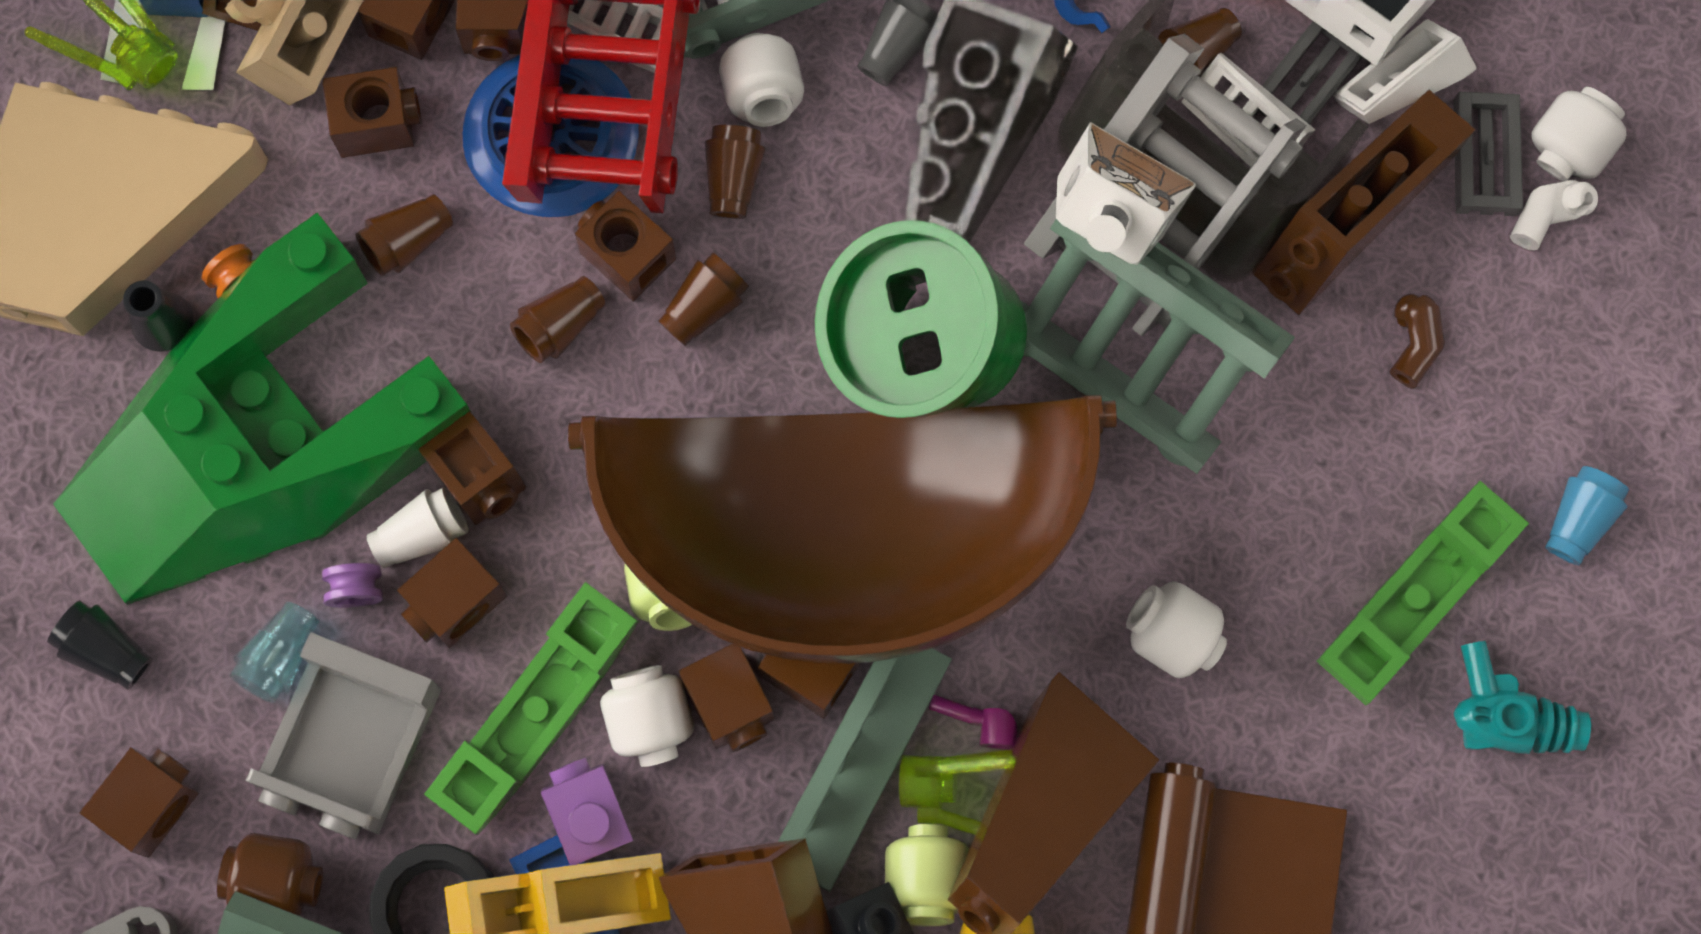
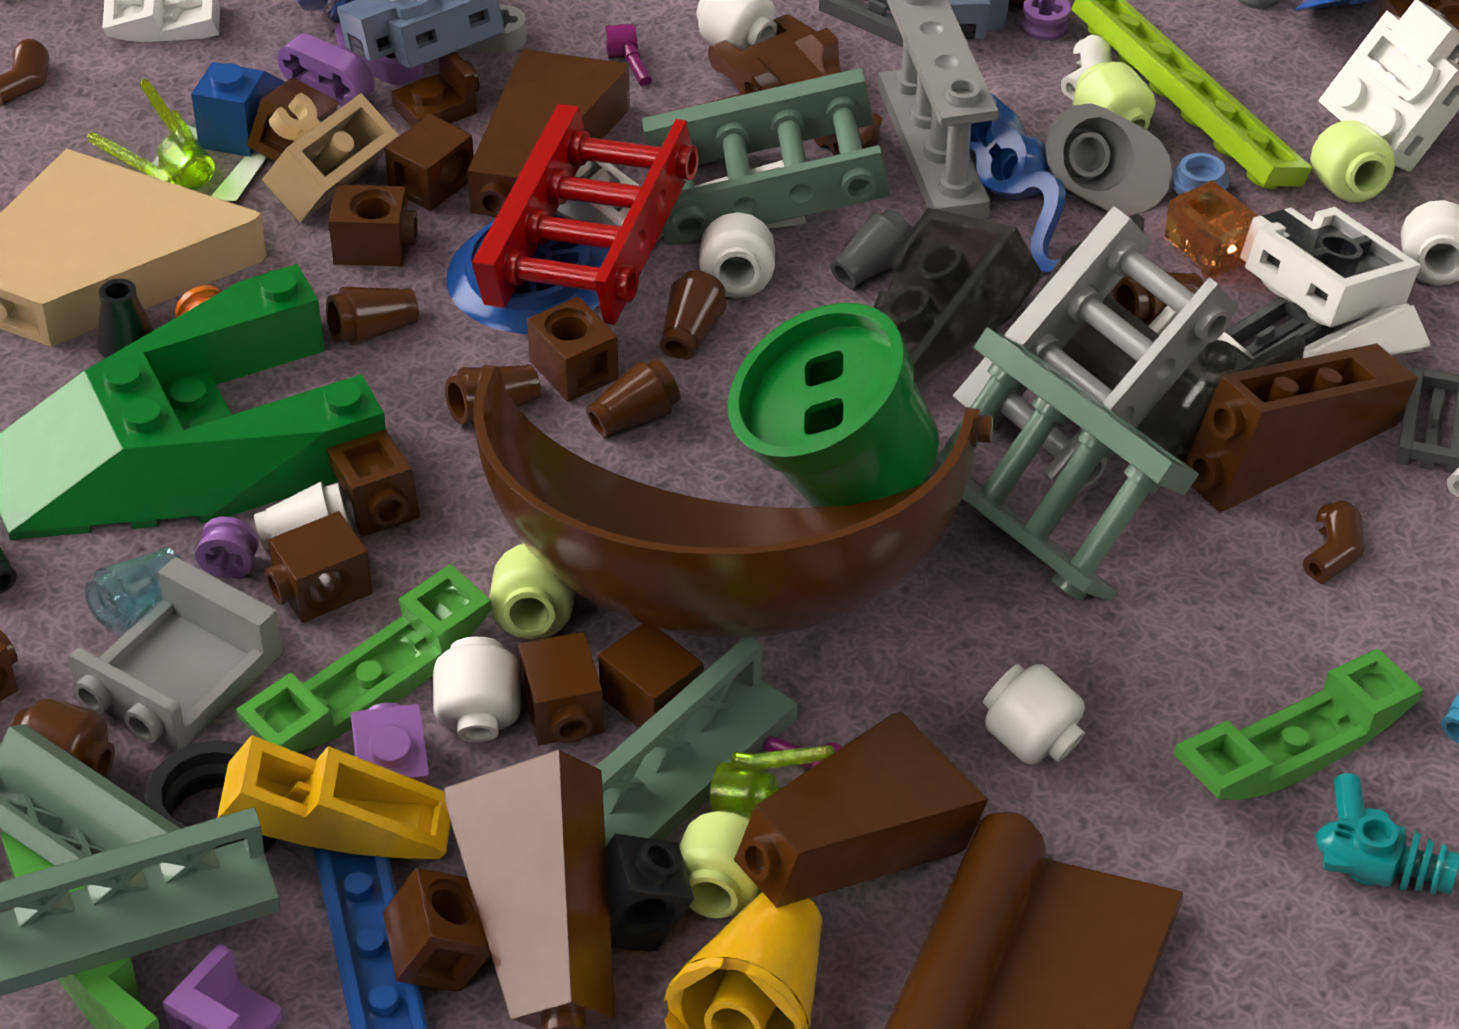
camera: 15 degrees right, 30 degrees down
white torso [1056,122,1196,265] -> none

